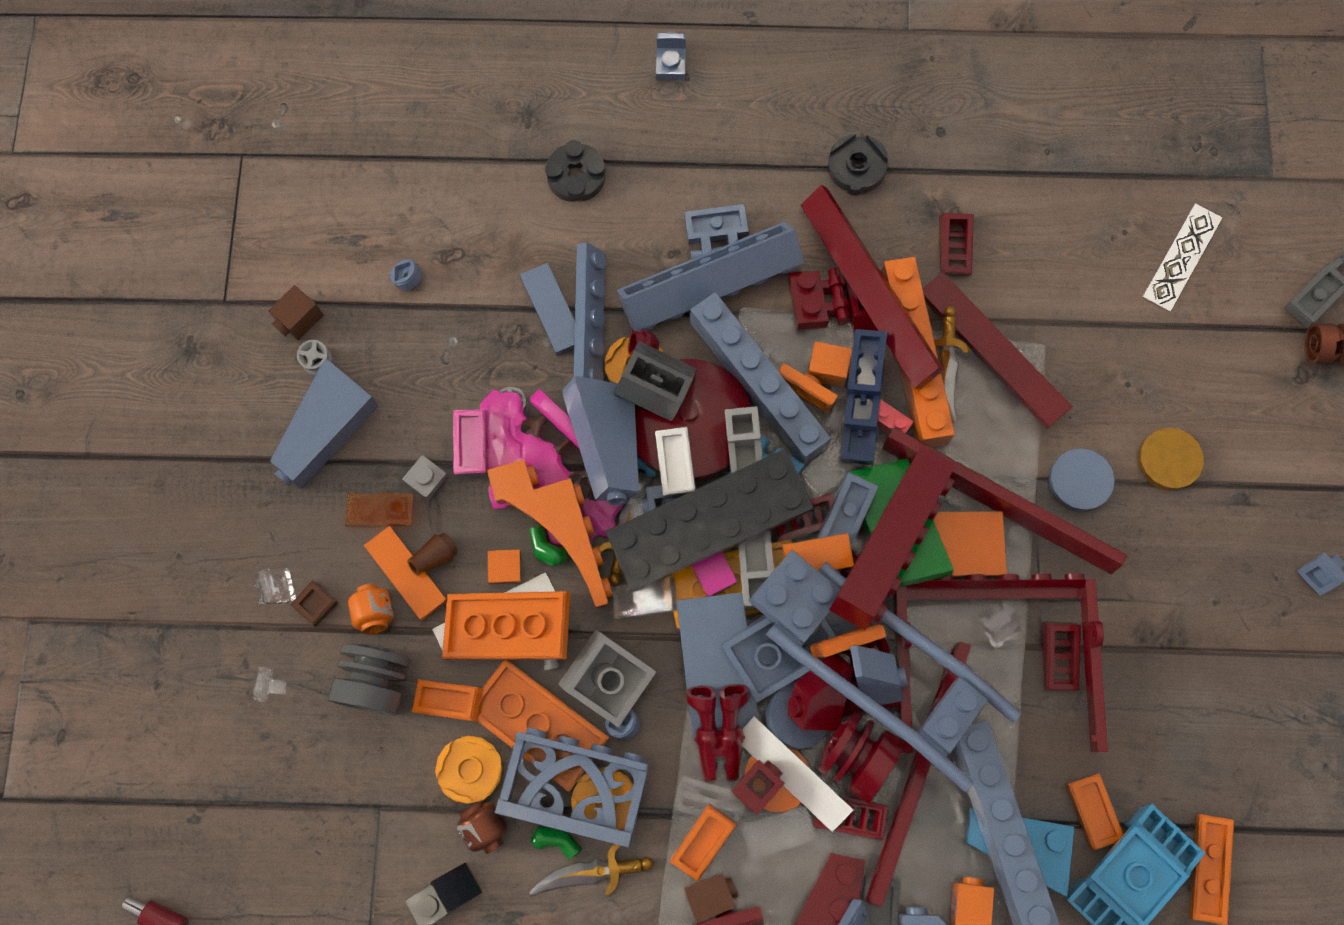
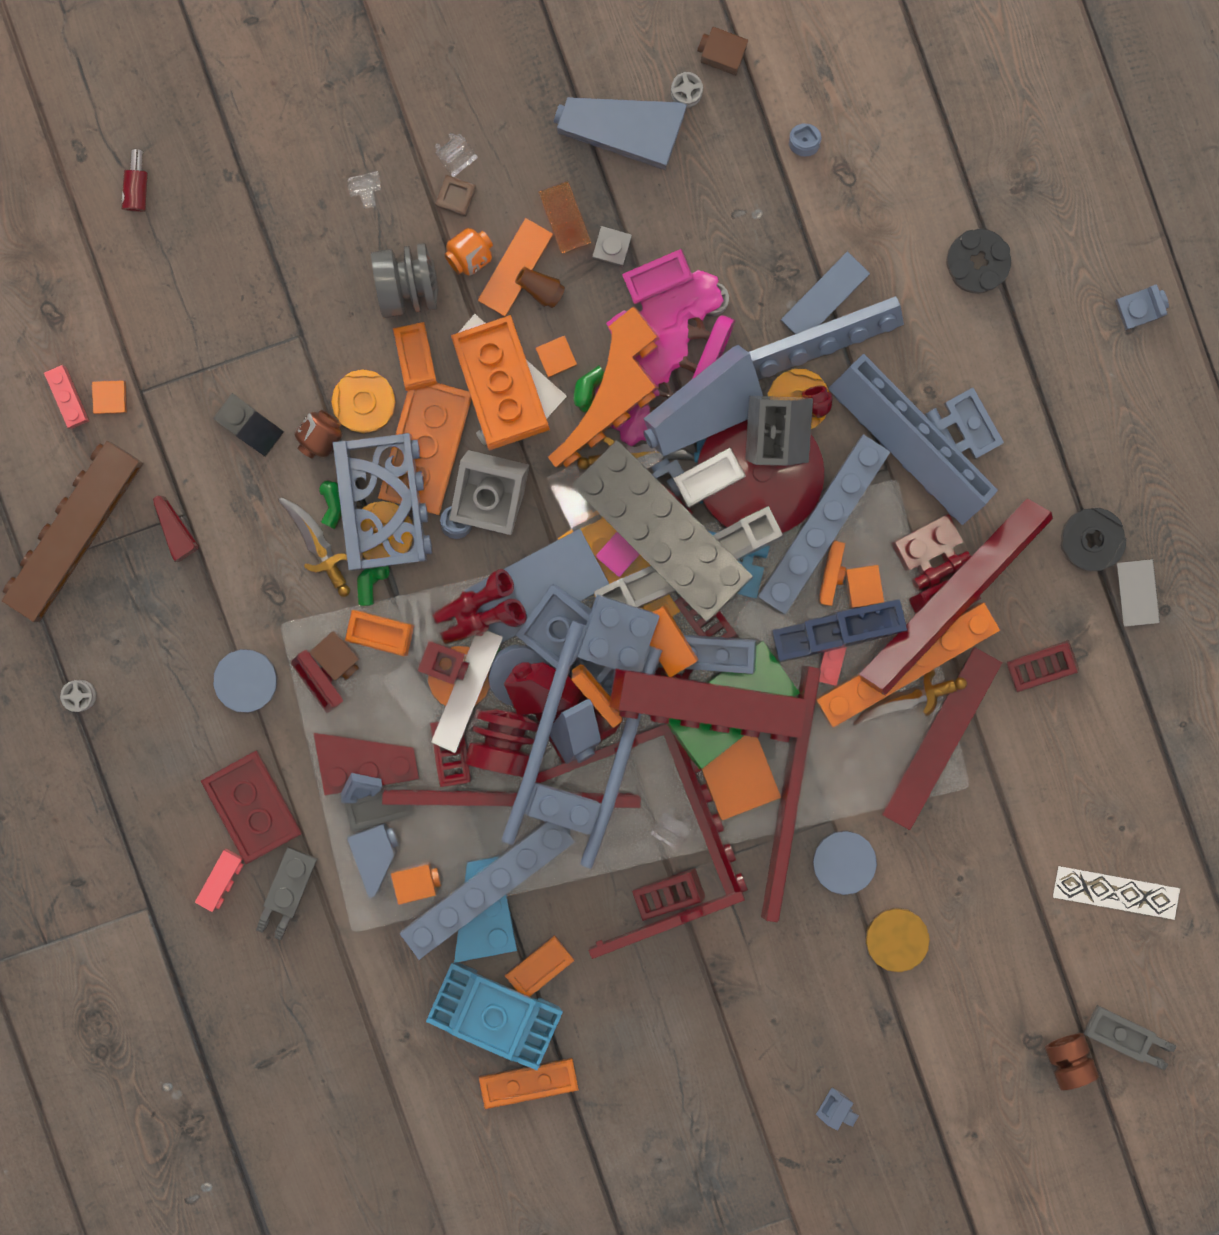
camera: 65 degrees right, 15 degrees up
none -> green arm [357,566,390,606]
none -> light grey hinge [1117,559,1160,627]

